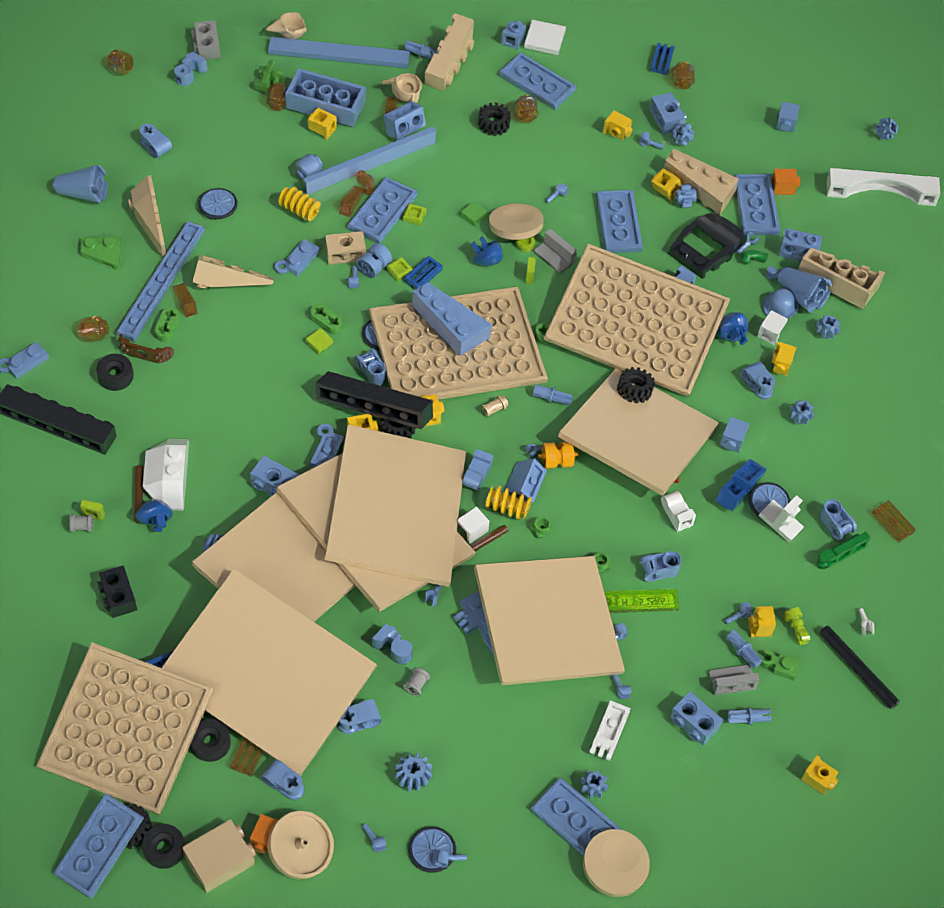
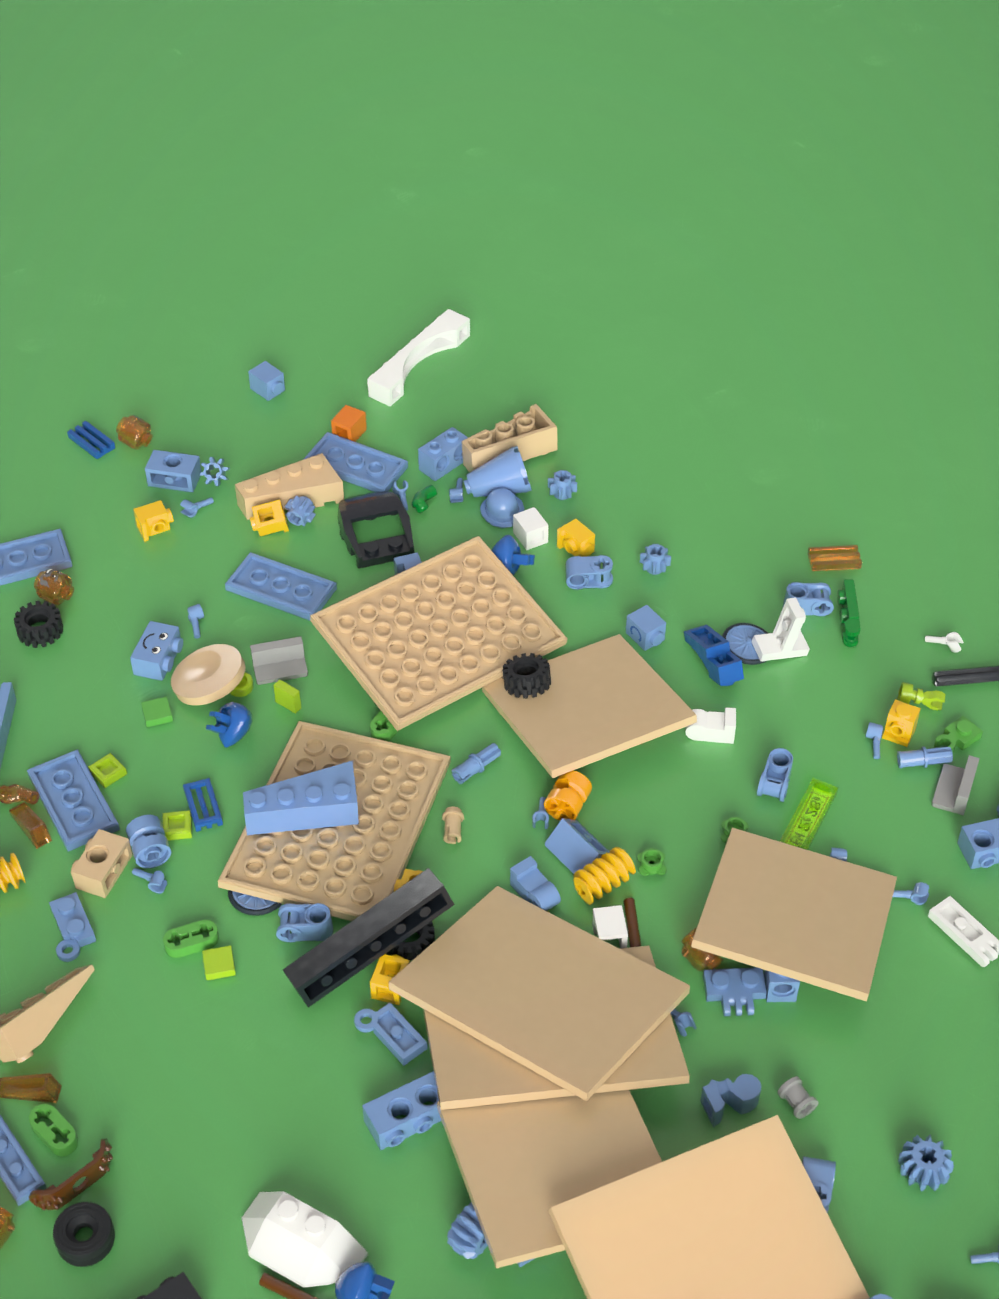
camera: 55 degrees left, 10 degrees down
medium blue gear [875,118,898,140] -> none
none -> medium blue brick [130,621,183,681]

